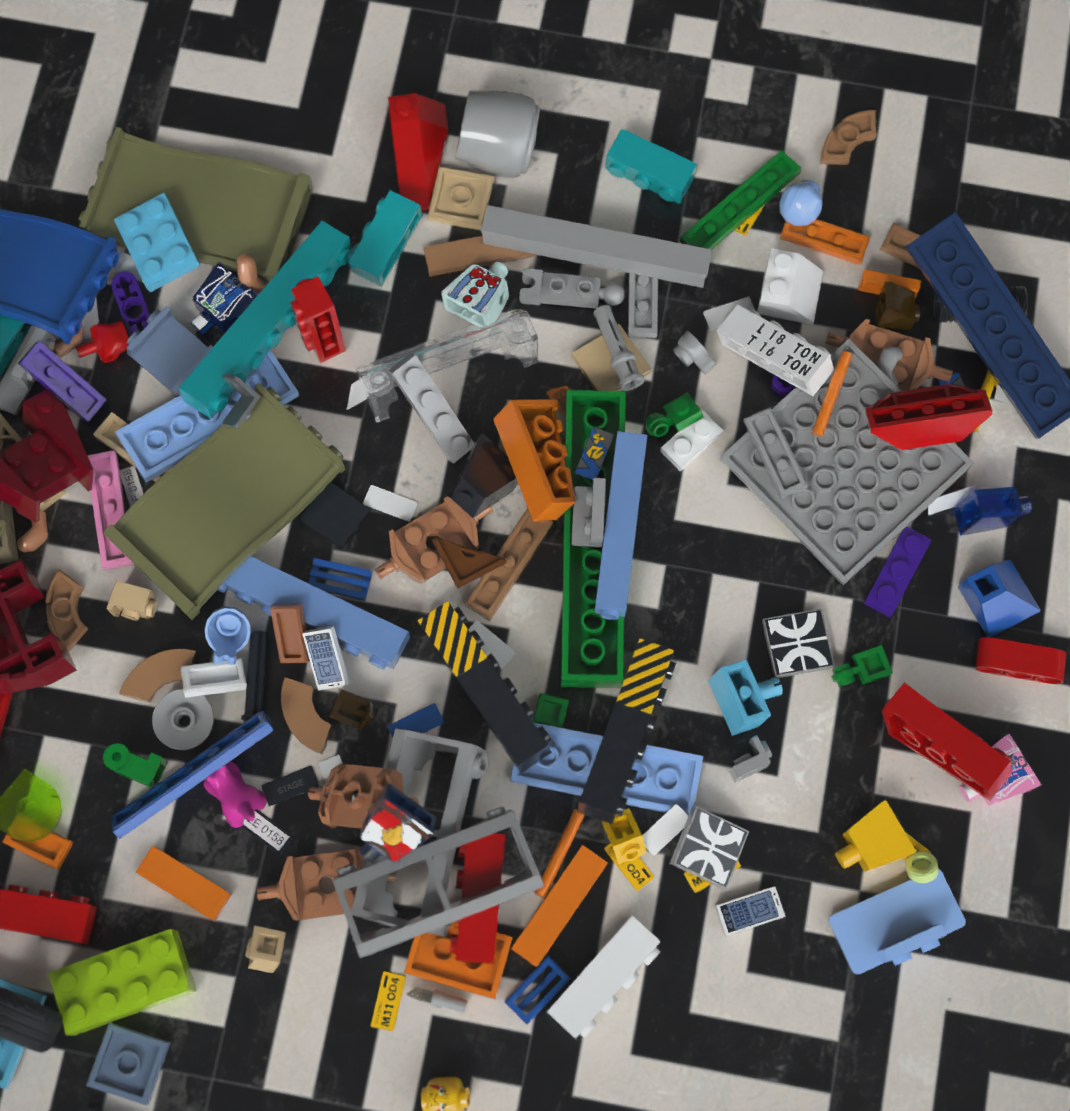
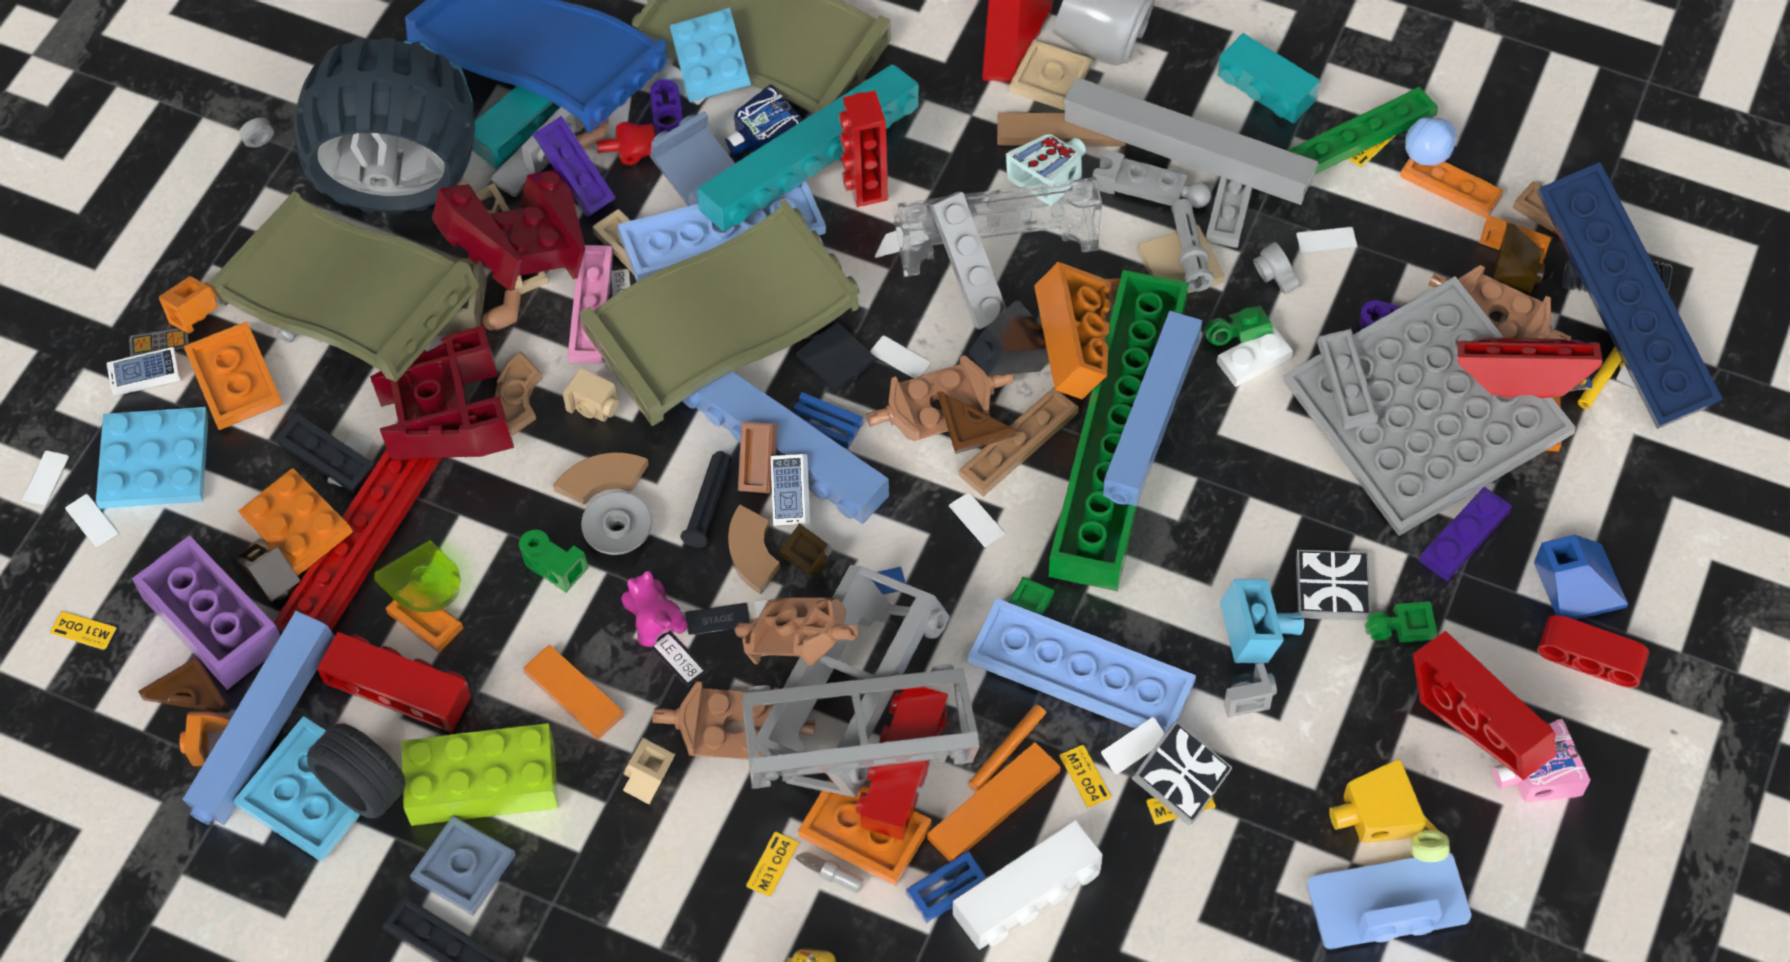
camera: 15 degrees right, 15 degrees down
blue tile [111,711,273,839] -> none
white tile [181,658,247,698] -> none
light blue piece [205,606,251,665] -> none
dark grey bracket [222,374,260,429] -> none
nougat arm [236,253,267,294] -> none
teal brick [348,190,423,287] -> none
torso [360,783,436,863] -> none
black brick [418,601,552,773] -> none
light grey bracket [572,478,606,547] -> none
sticker [575,427,614,480] -> none
black brick [577,638,676,825] -> none
yellow bracket [601,808,647,864] -> none
tile [715,886,786,937] -> none
white brick [716,304,834,396] -> none
white slope [757,248,823,325] -> none
orange bar [812,351,853,437] -> none
medium nougat tile [820,110,876,165] -> none
light grey arm [876,346,903,386] -> none
white sticker [928,485,976,515] -> none
clear blue torso [953,487,1031,536] -> none

